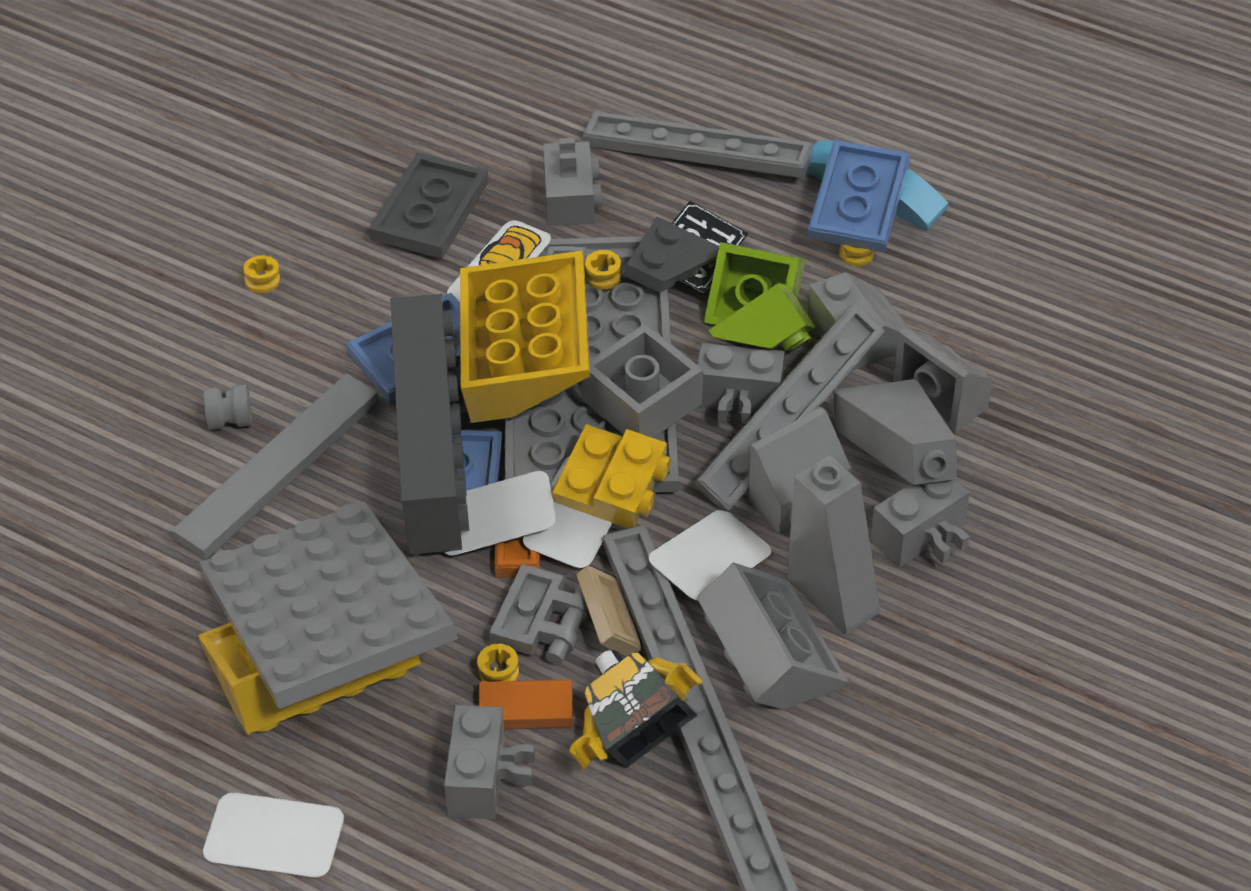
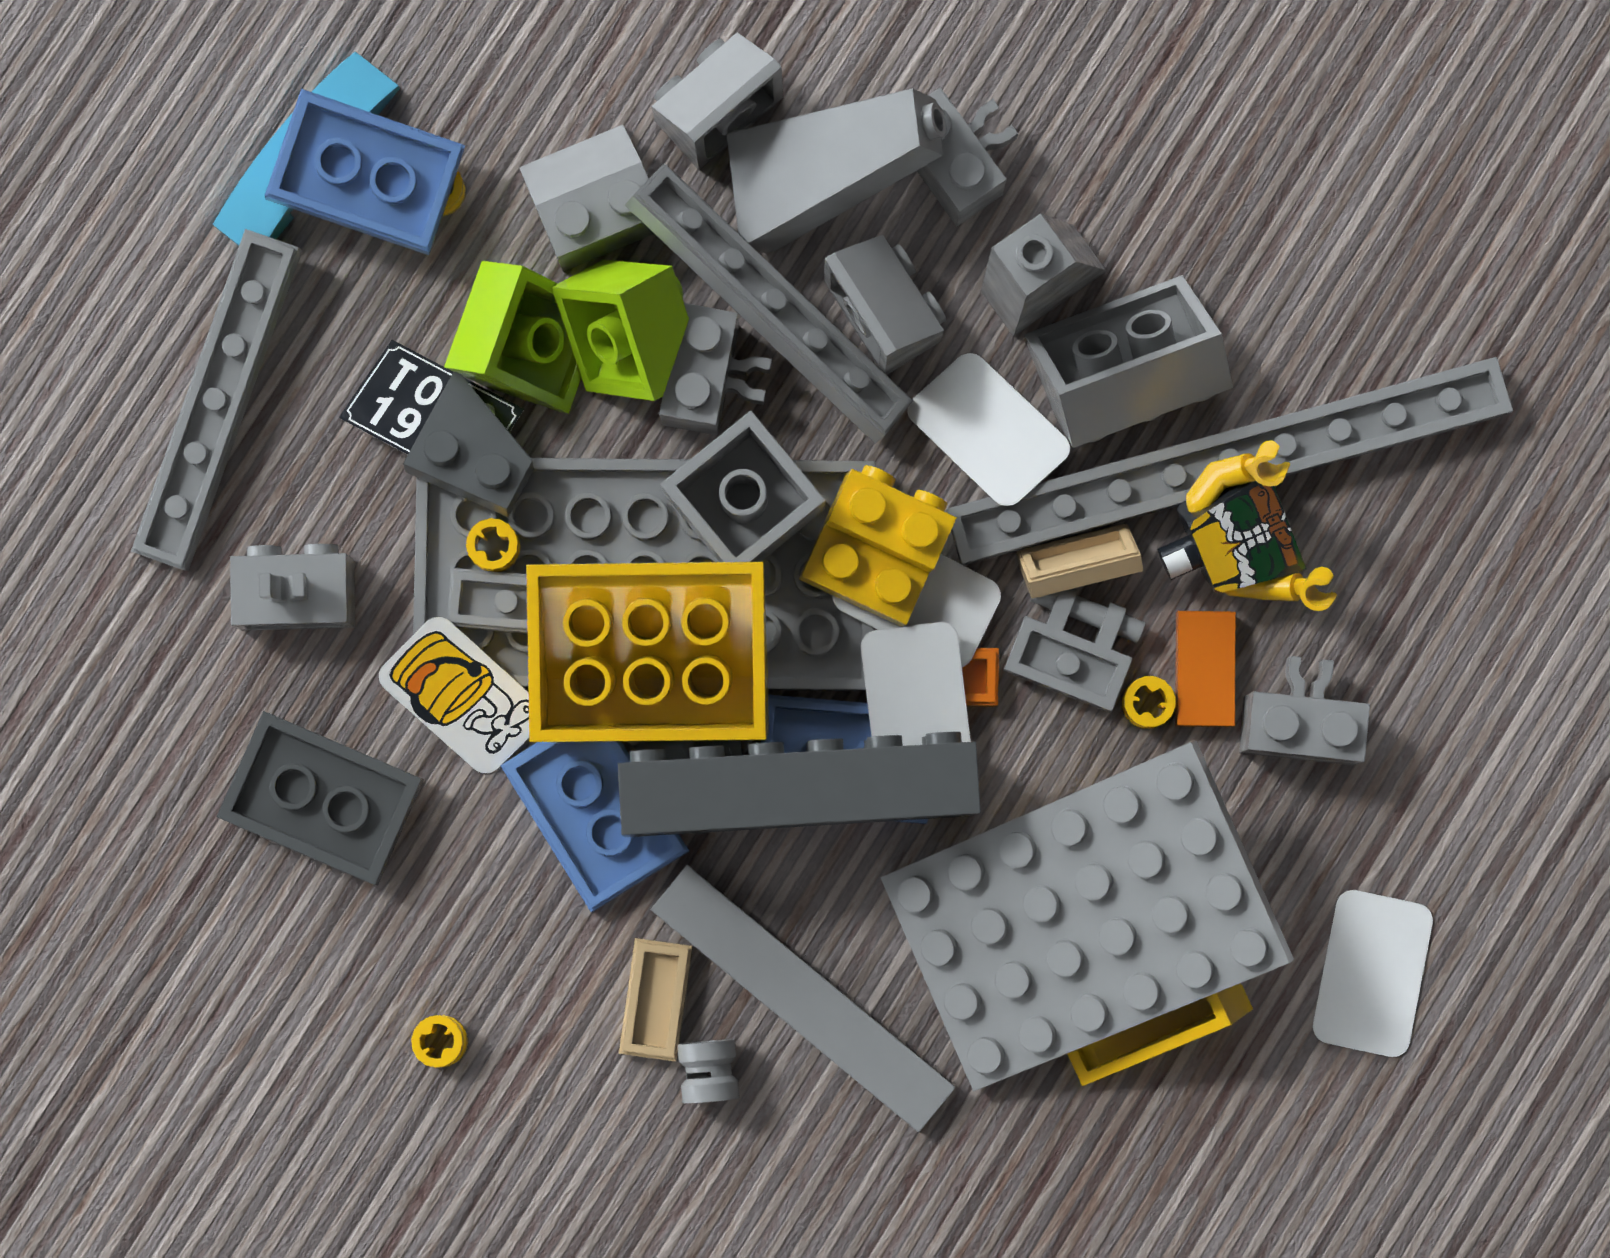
camera: 85 degrees left, 35 degrees up
none -> tan tile [619,938,693,1062]

